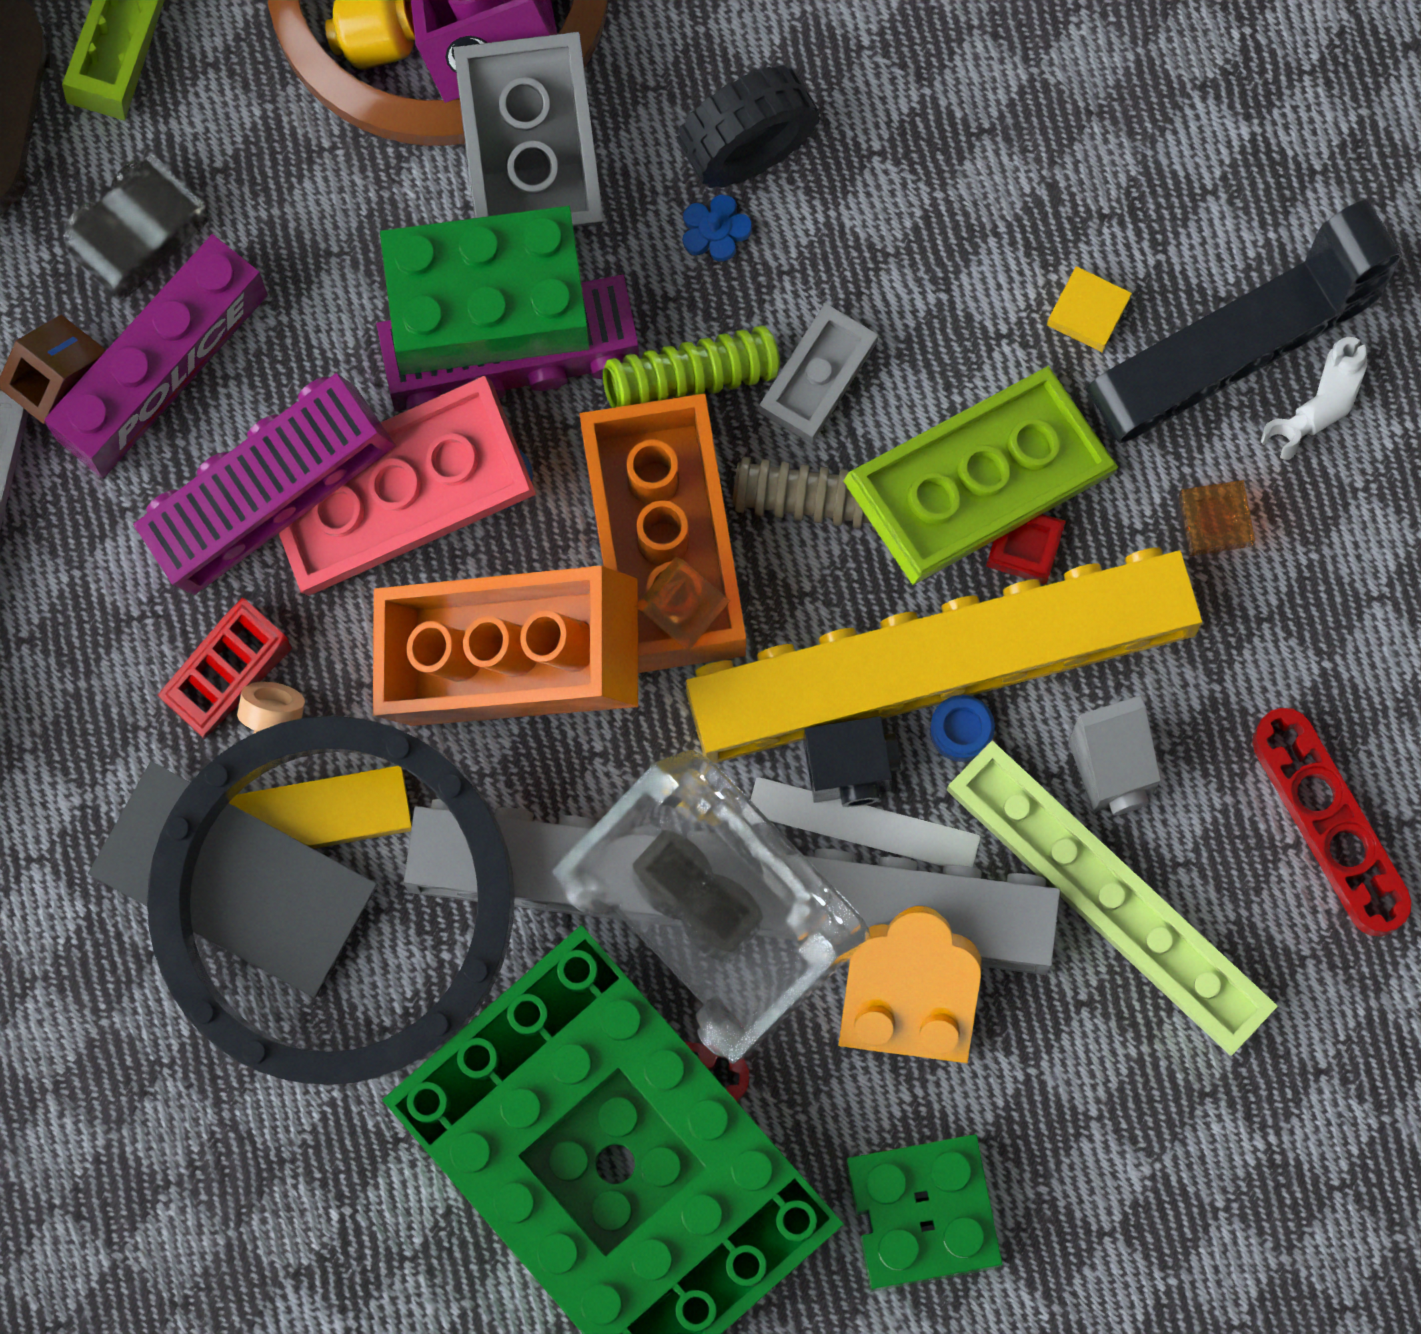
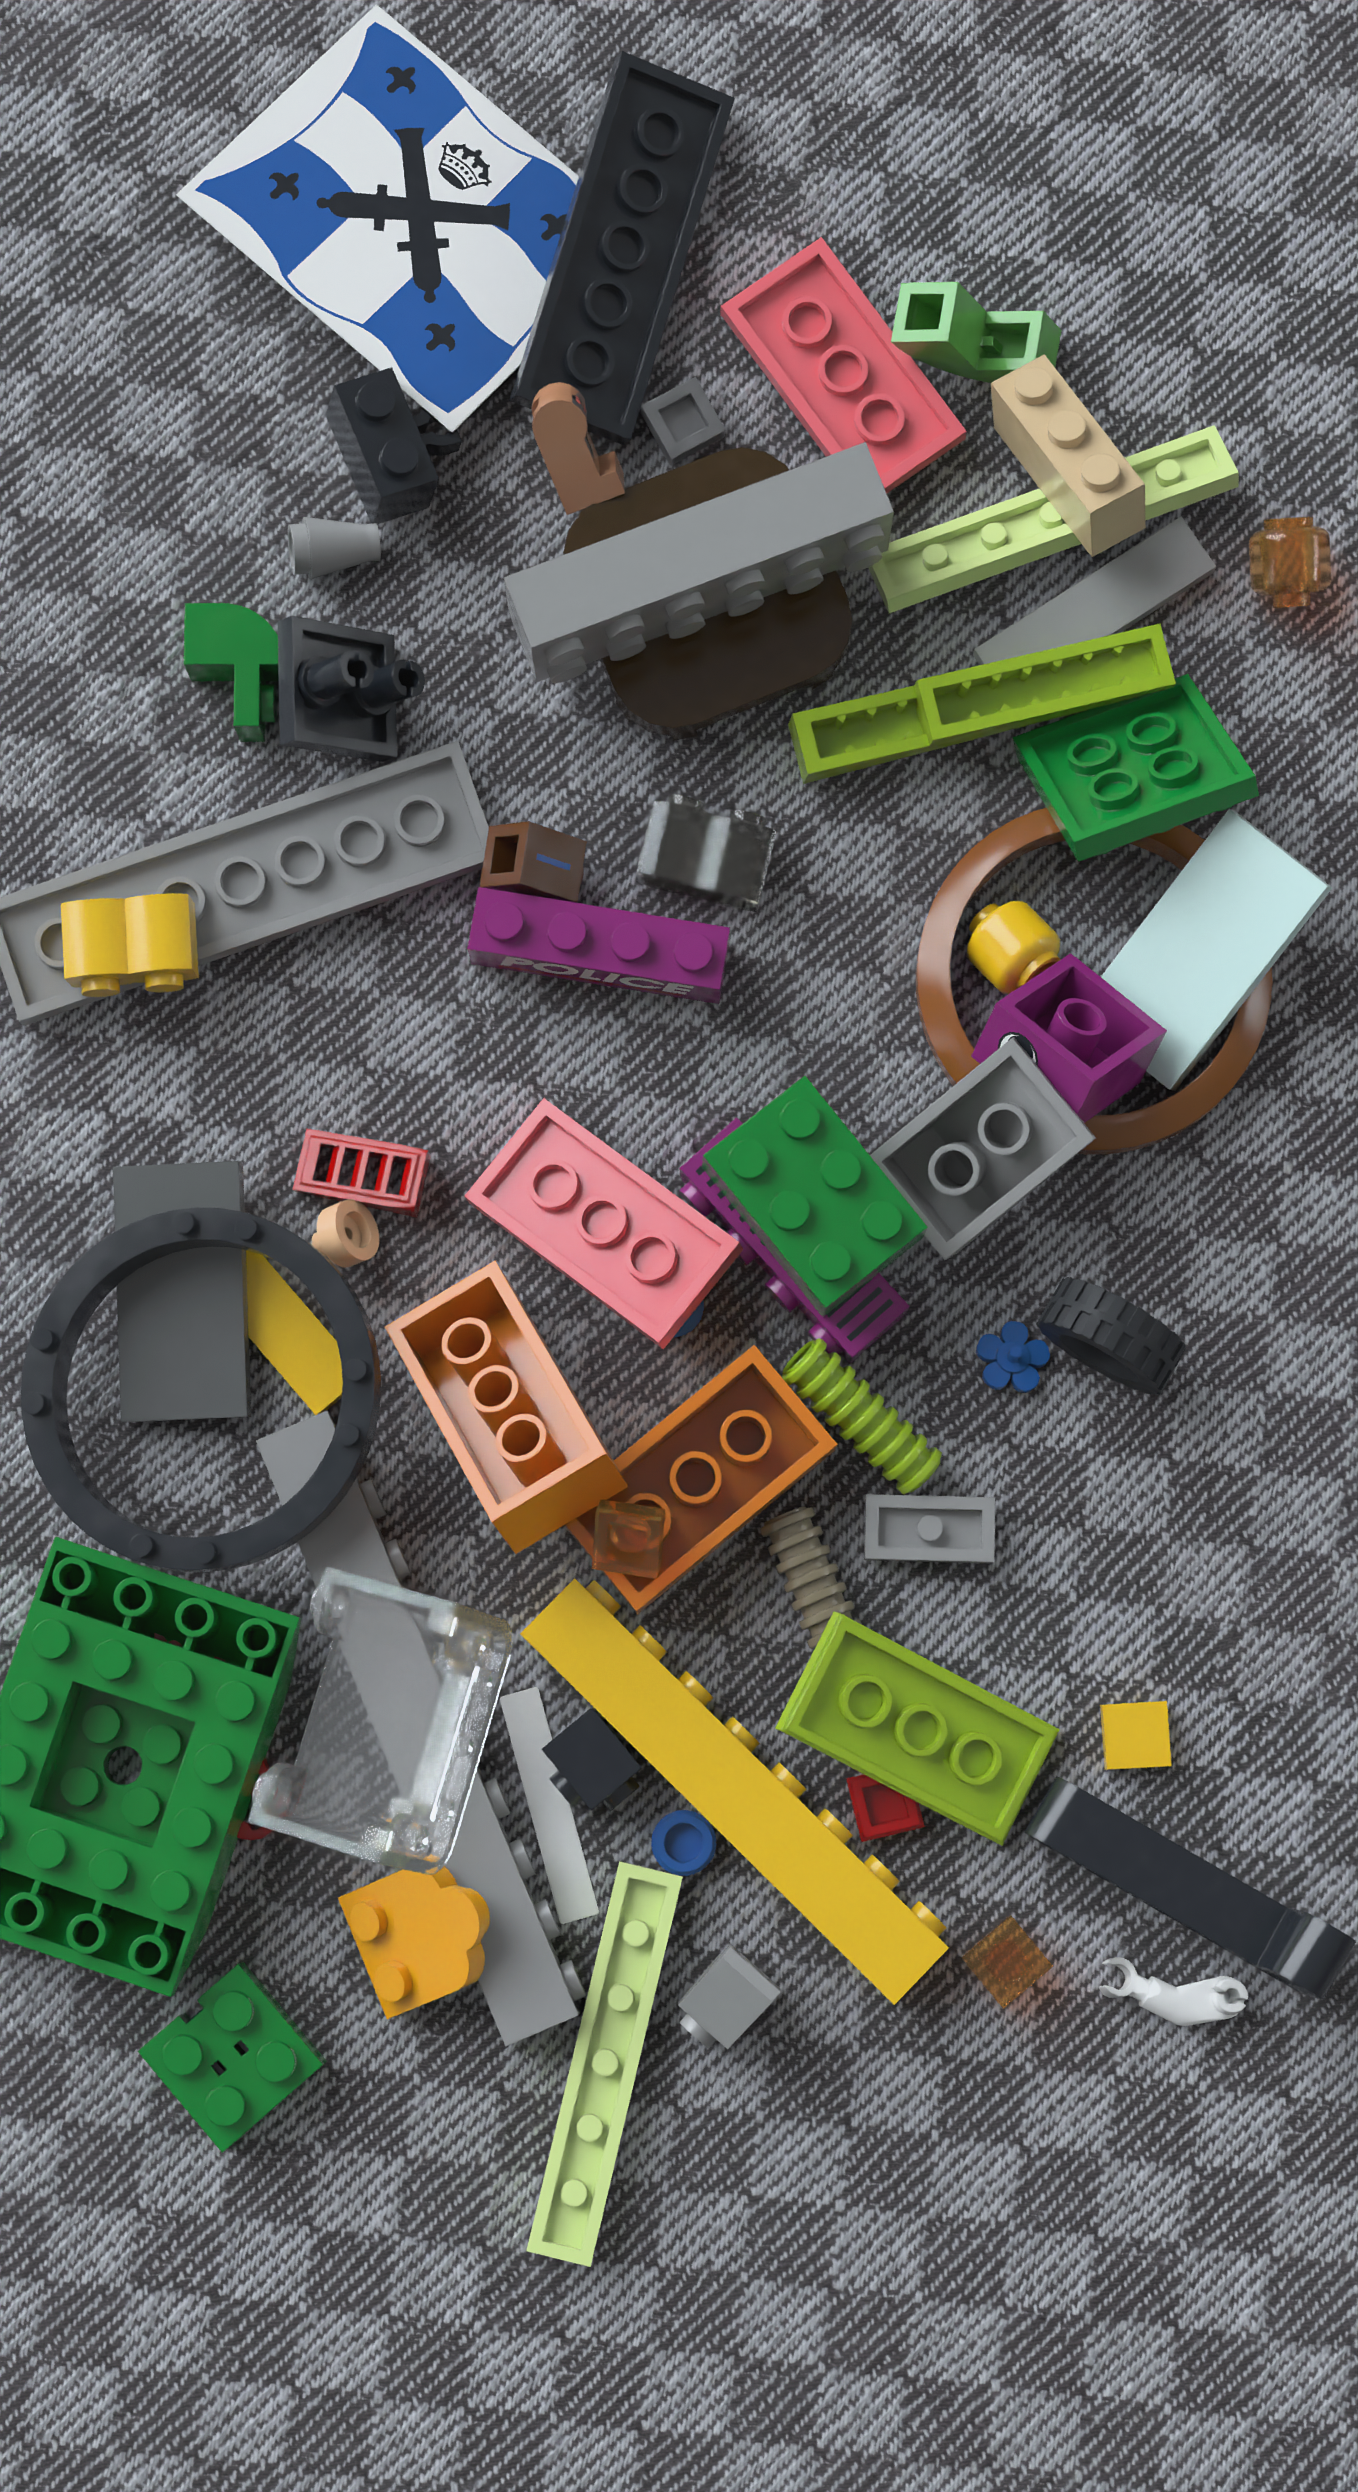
camera: 60 degrees right, 5 degrees up
magenta brick [133,373,396,595] -> none
clear smoke brick [631,830,763,964] -> none
red beam [1252,708,1412,937] -> none

